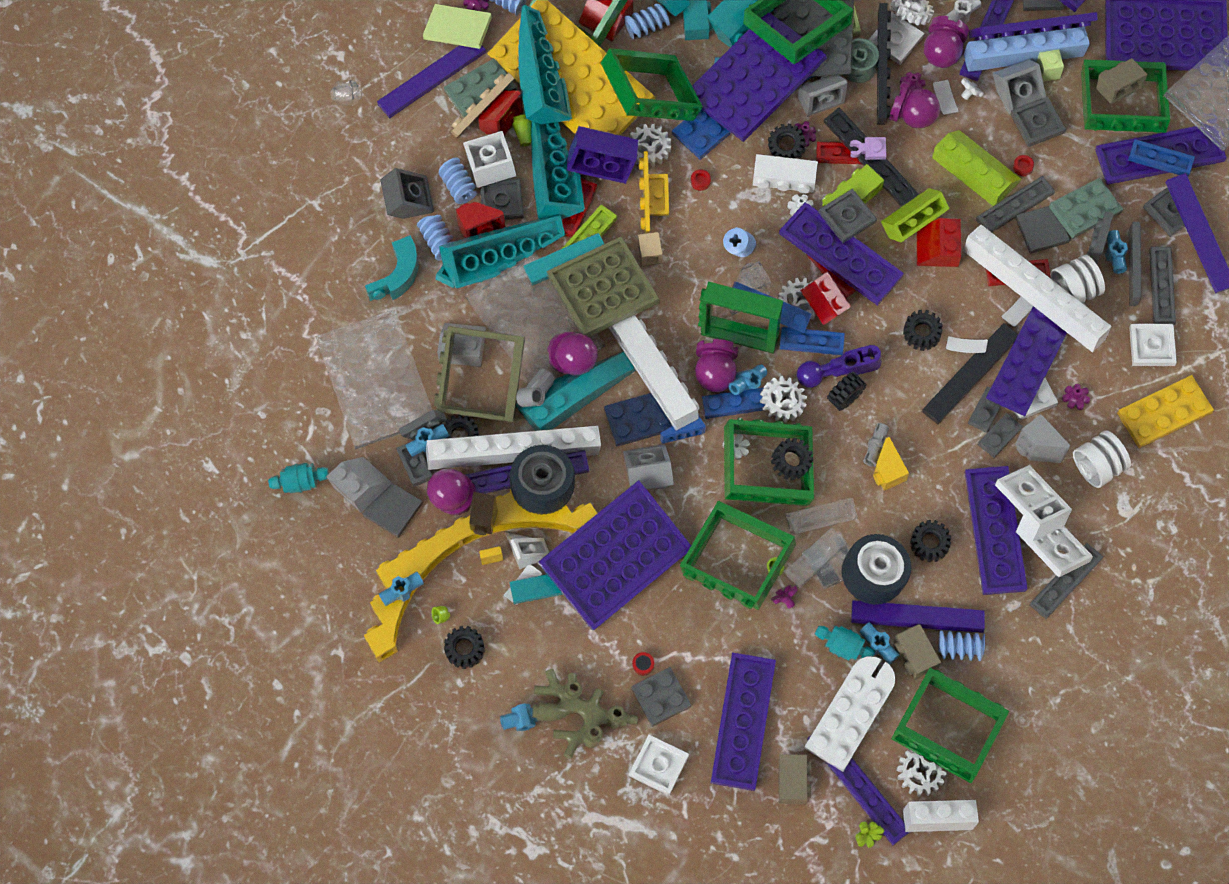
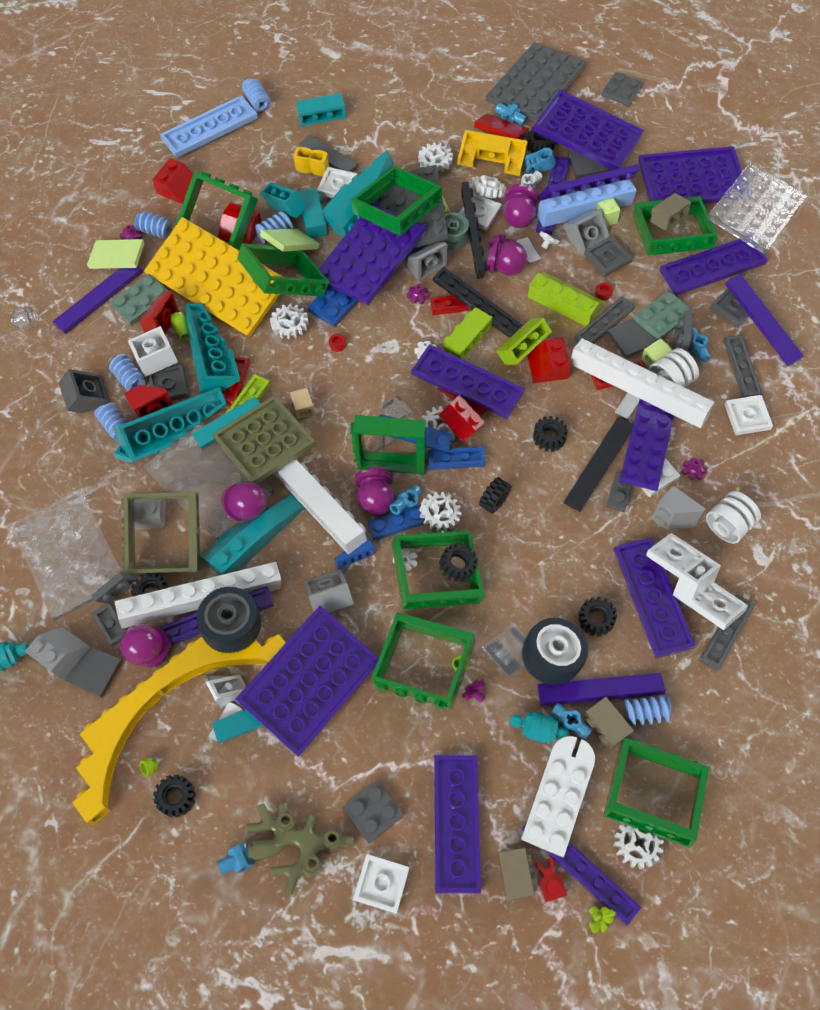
camera: 10 degrees left, 5 degrees down
teal arch [365,235,419,301] -> none
dark azure axle [379,571,424,606] -> none
dark azure axle [405,424,450,457] -> none
tan plate [451,72,514,138] -> none
dark brown slope [469,492,498,536] -> none
yellow tile [479,546,503,565] -> none
light grey piece [516,369,555,407] -> none
teal wedge [518,5,572,124] -> none
dark purple brick [567,126,638,184] -> none
dark blue plate [604,393,673,447] -> none
tile [632,652,654,676] -> none
yellow bracket [639,151,669,234] -> none
light blue piece [723,227,756,257] -> none
white brick [753,154,818,193] -> none
black tyre [768,123,806,159] -> none
clear plate [784,528,847,589] -> none
clear brick [785,497,858,534] -> none
dark purple beam [797,345,882,388] -> none
dark grey tile [818,188,877,243] -> none
lavender plate [850,137,886,160] -> none
light grey pin [863,423,889,467] -> none
yellow slope [873,437,909,491] -> none
white brick [903,800,979,832] -> none
white sticker [946,336,988,353] -> none
dark grey plate [978,413,1023,458] -> none
yellow plate [1117,375,1214,448] -> none
blue plate [1128,139,1195,177] -> none
dark grey tile [1128,222,1141,306] -> none
none -> yellowish green tile [260,228,320,252]
none -> red plate [535,857,567,903]
none -> yellowish green brick [641,338,673,367]

